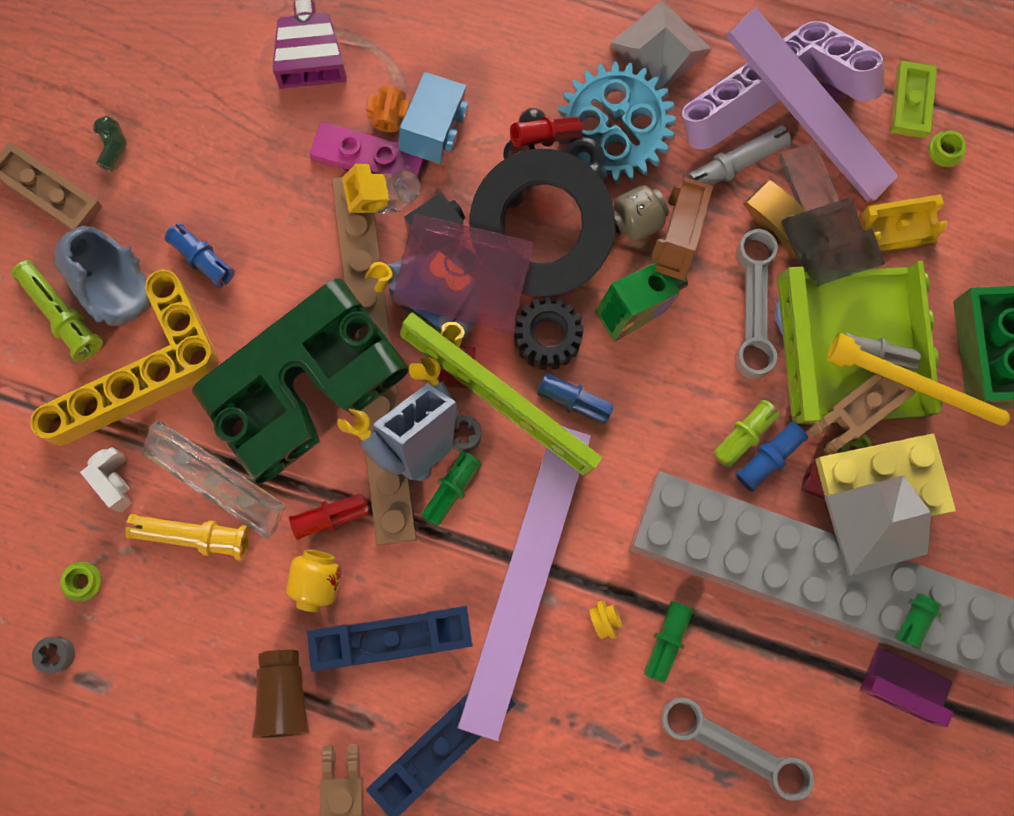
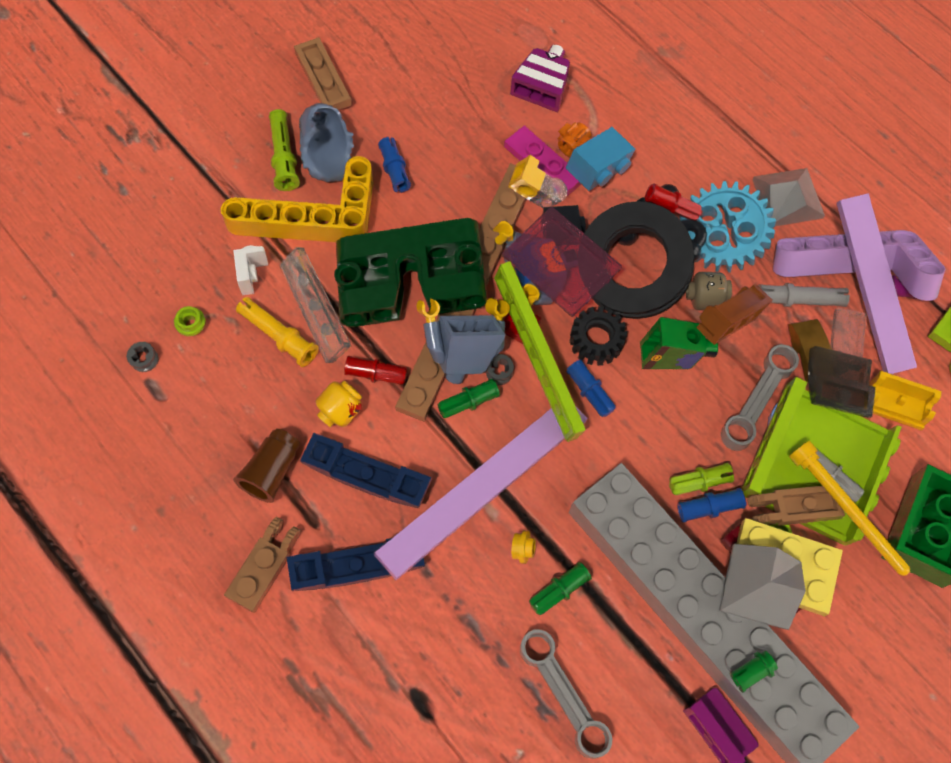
camera: 30 degrees right, 10 degrees down
clear green arm [93,116,127,172] -> none

